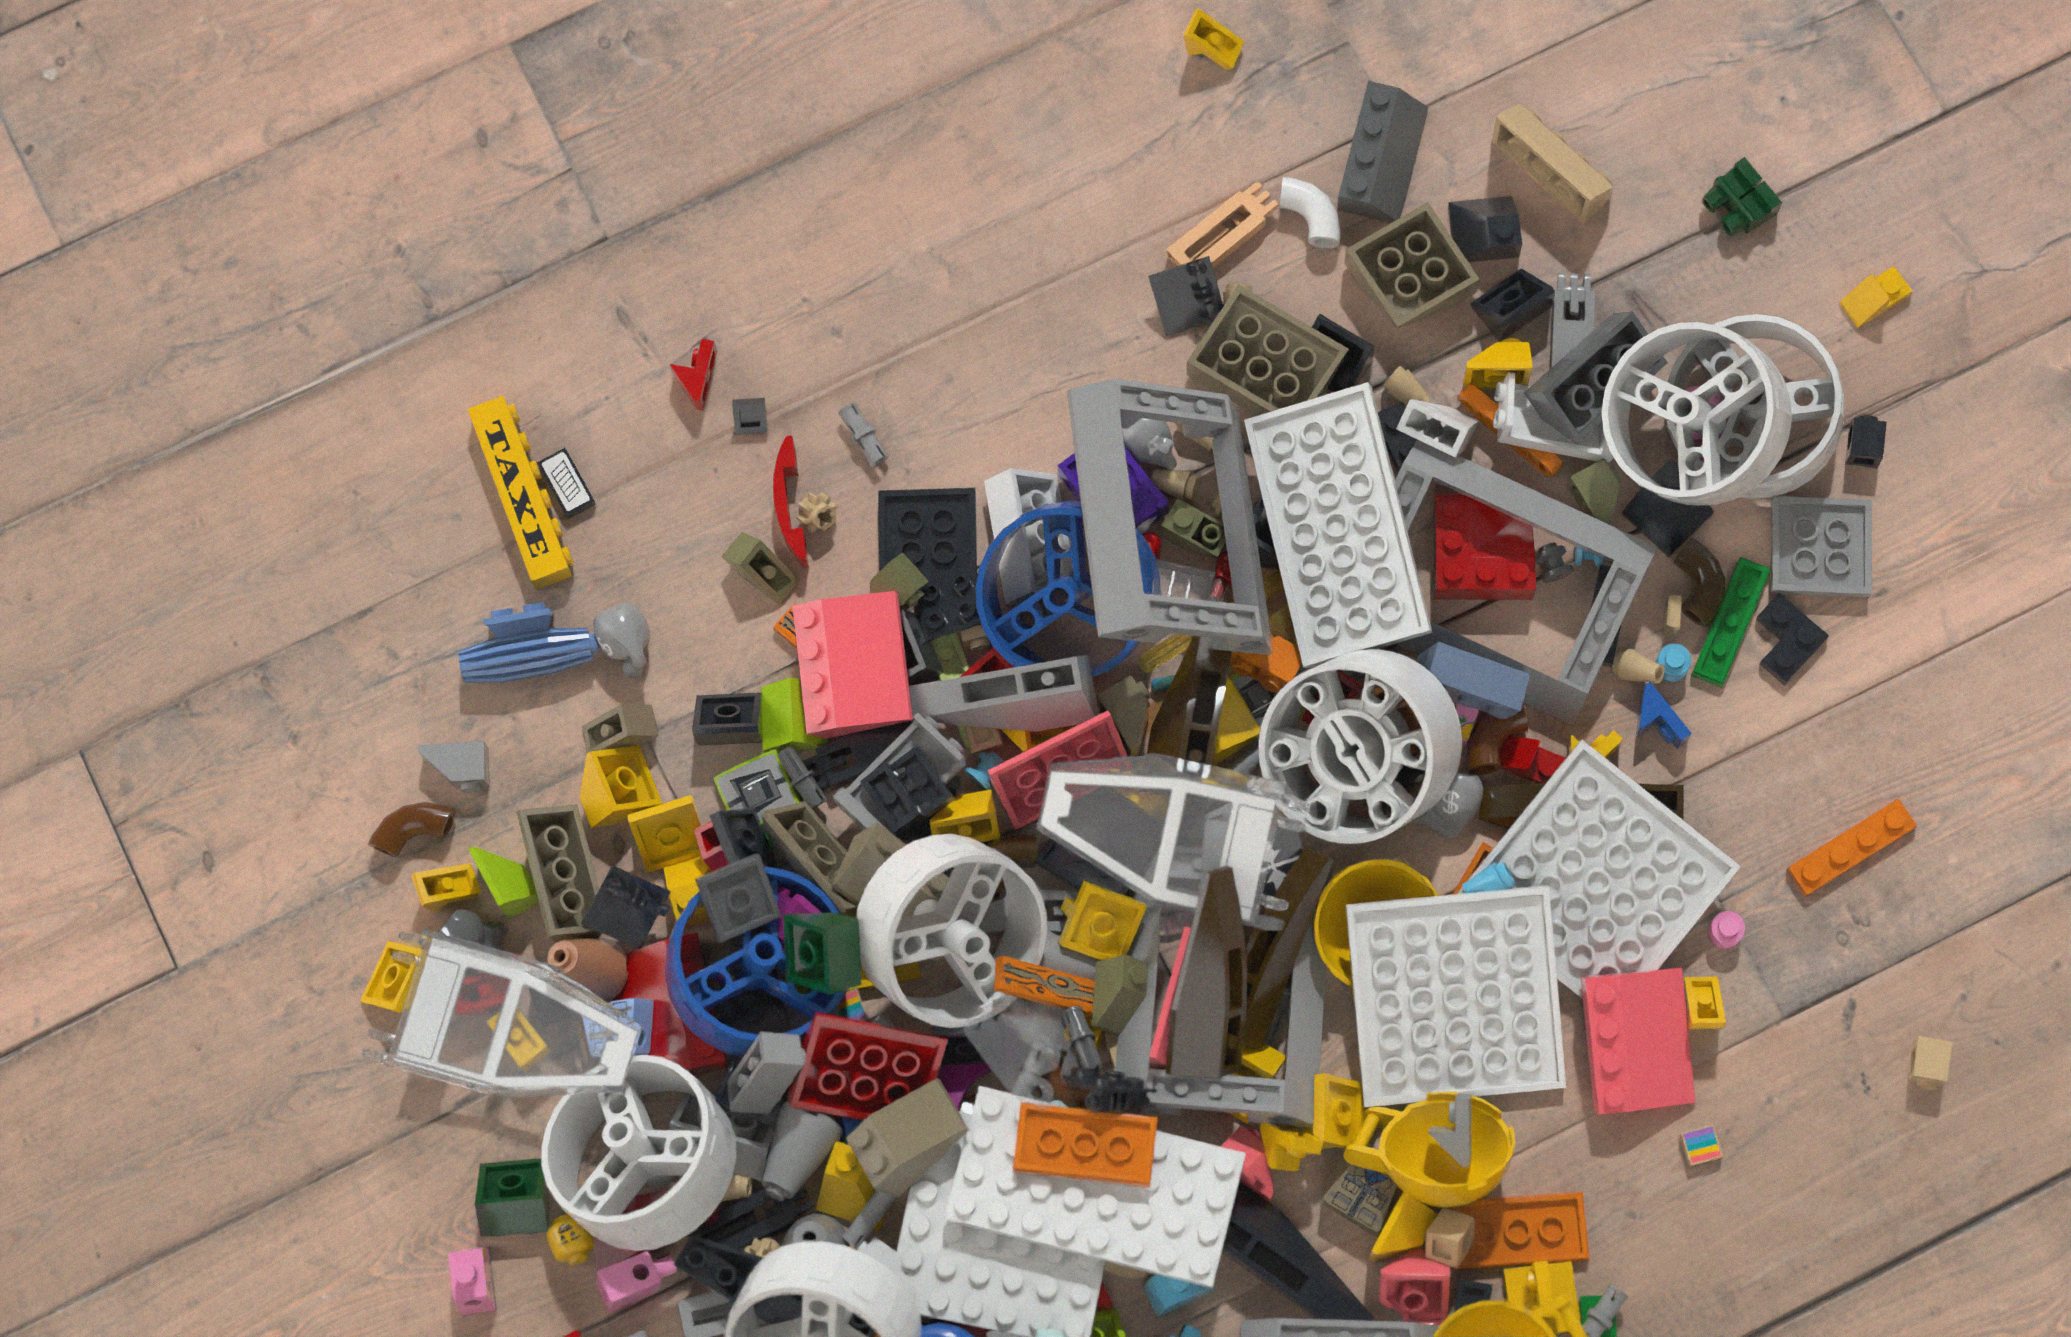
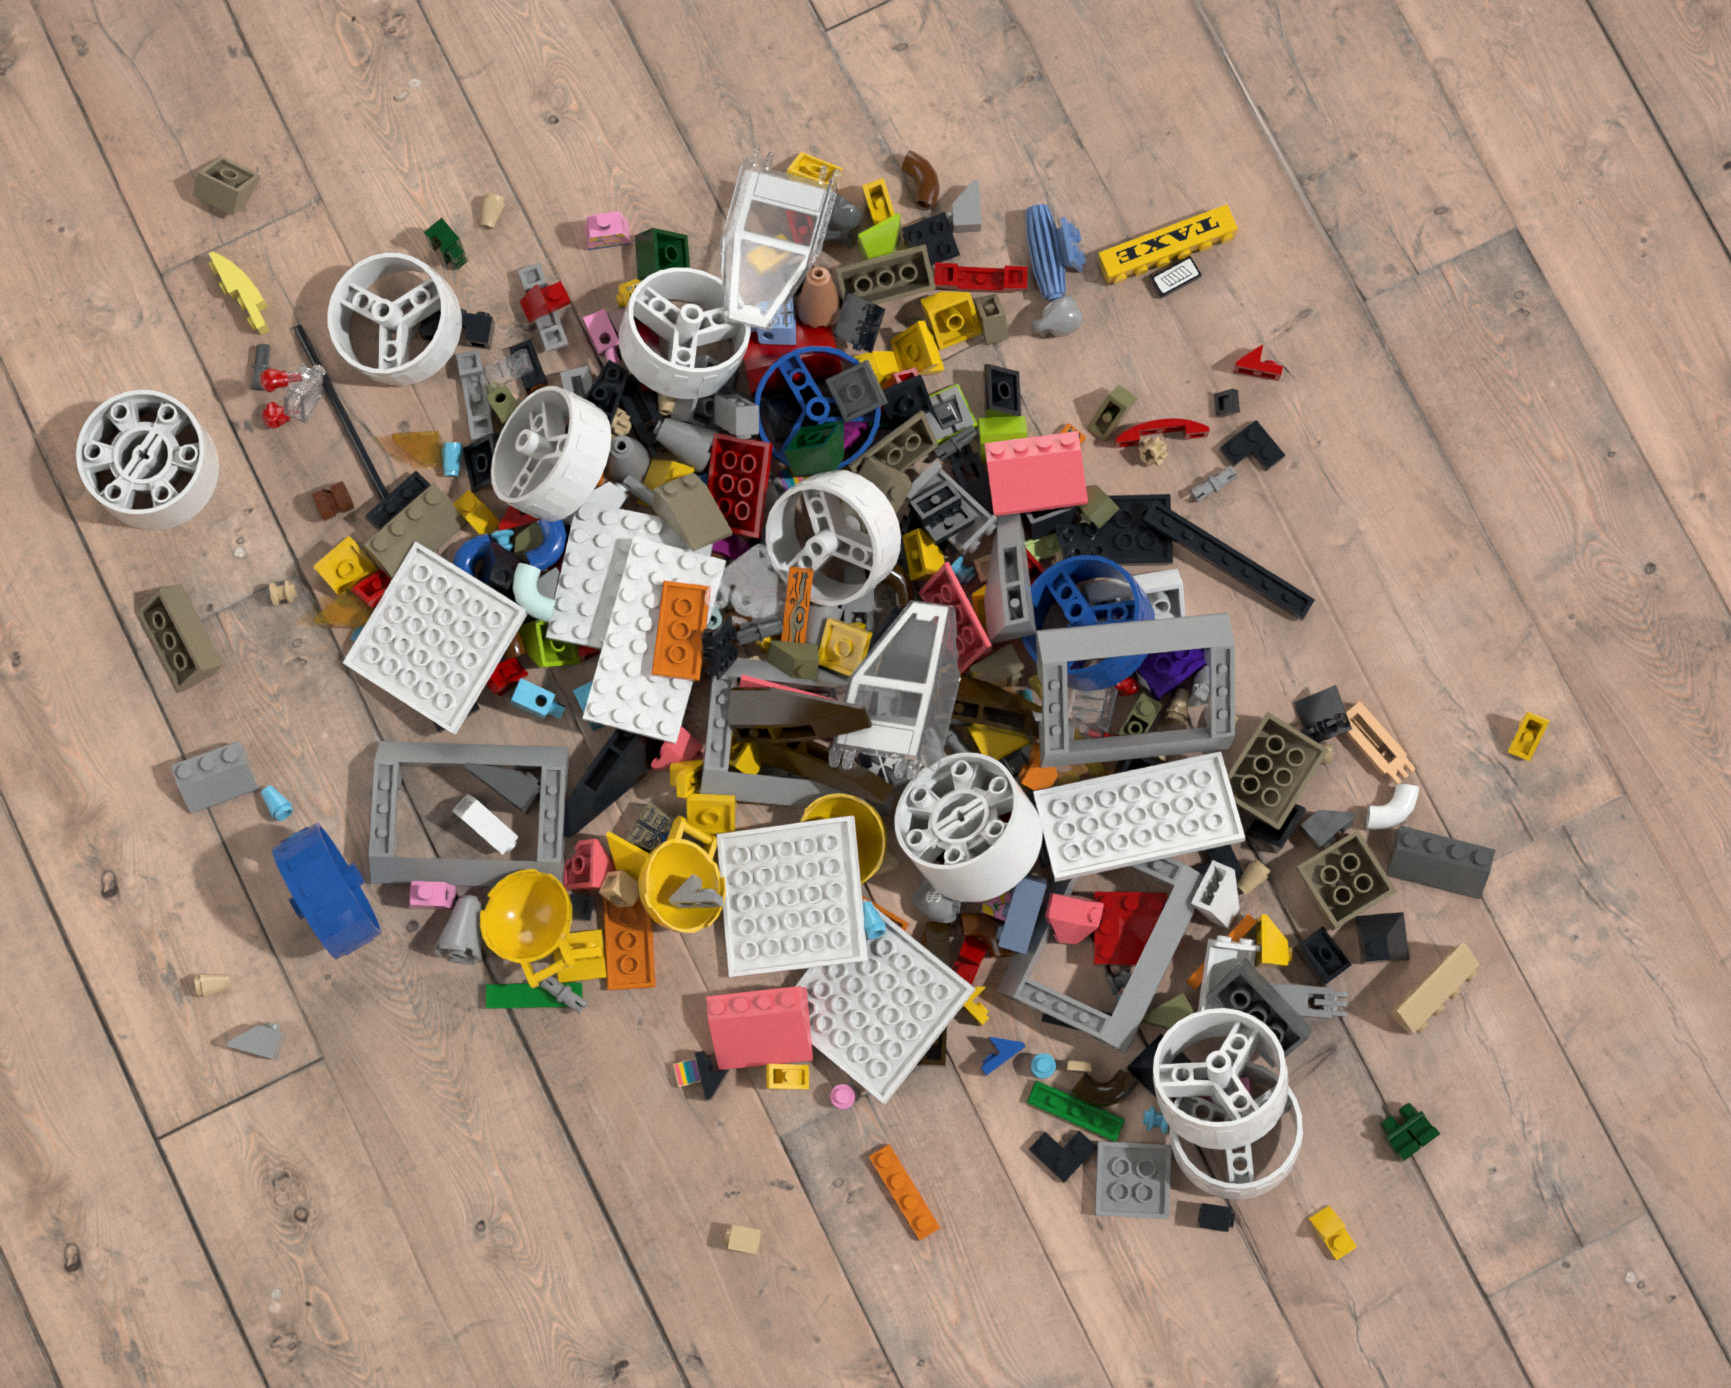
camera: 85 degrees right, 5 degrees up
tan cone [1613,649,1665,684] -> none
none -> black slope [695,1050,730,1101]
none -> black hinge [902,212,960,266]
none -> red slope [934,262,1028,293]
none -> coral slope [1045,893,1104,945]
none -> black plate [1142,500,1315,621]
none -> medium azure wheel [1143,1106,1168,1134]
none -> black plate [1219,420,1286,472]
none -> flat silver slope [1298,810,1355,850]

